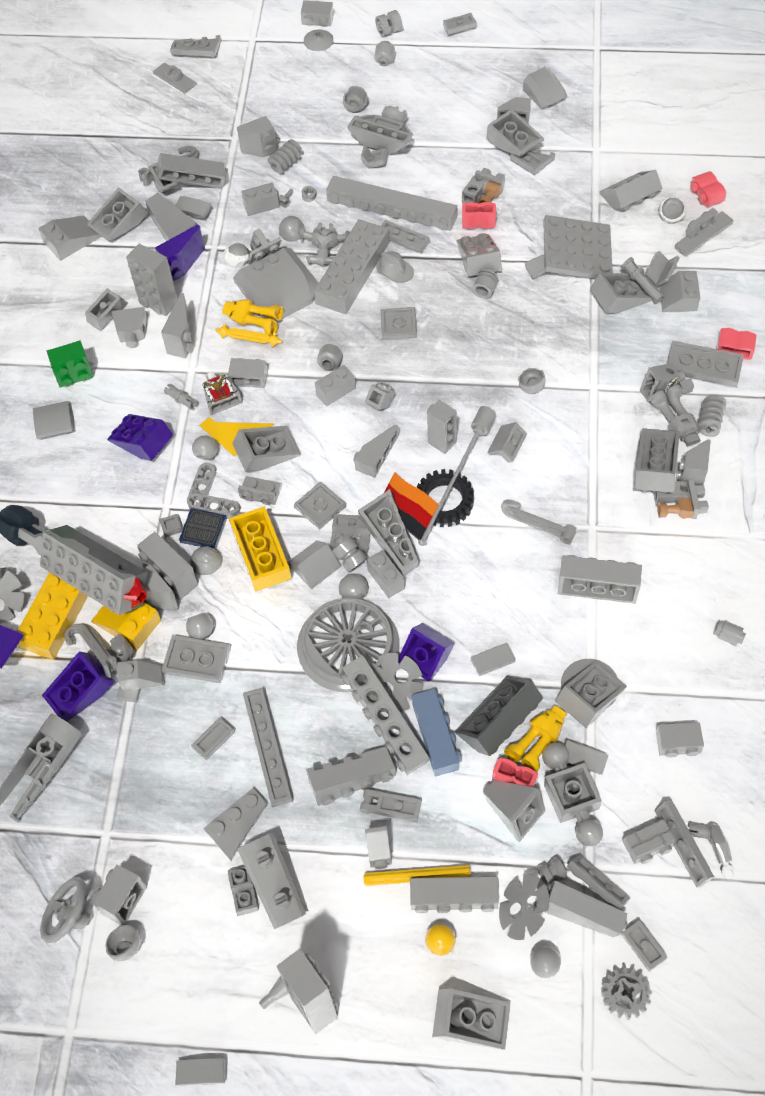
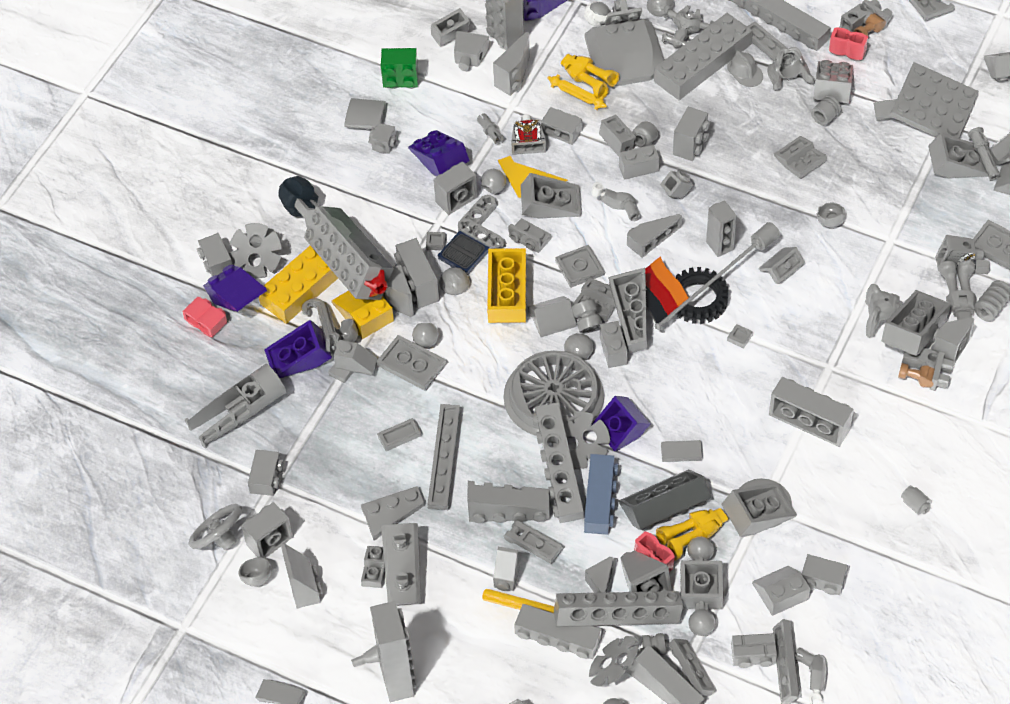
camera: 20 degrees right, 5 degrees down
light grey tile [380,307,417,340] -> none
yellow piece [425,924,456,956] -> none
light grey piece [501,499,577,545] -> none
light grey slope [564,740,609,775] -> none
none -> light grey brick [248,450,283,496]
none -> light grey slope [281,543,323,609]
none -> light grey brick [368,123,397,154]
none -> light grey brick [433,161,478,216]
none -> light grey brick [554,591,683,626]
none -> light grey slope [585,556,614,593]
none -> light grey arm [592,182,640,221]
none -> light grey hinge [599,115,636,156]
none -> light grey brick [673,106,710,161]
none -> light grey tile [727,324,753,349]
none -> light grey slope [752,566,810,616]
none -> light grey hair [767,47,815,90]
none -> light grey slope [774,136,827,179]
none -> light grey hair [864,284,900,338]

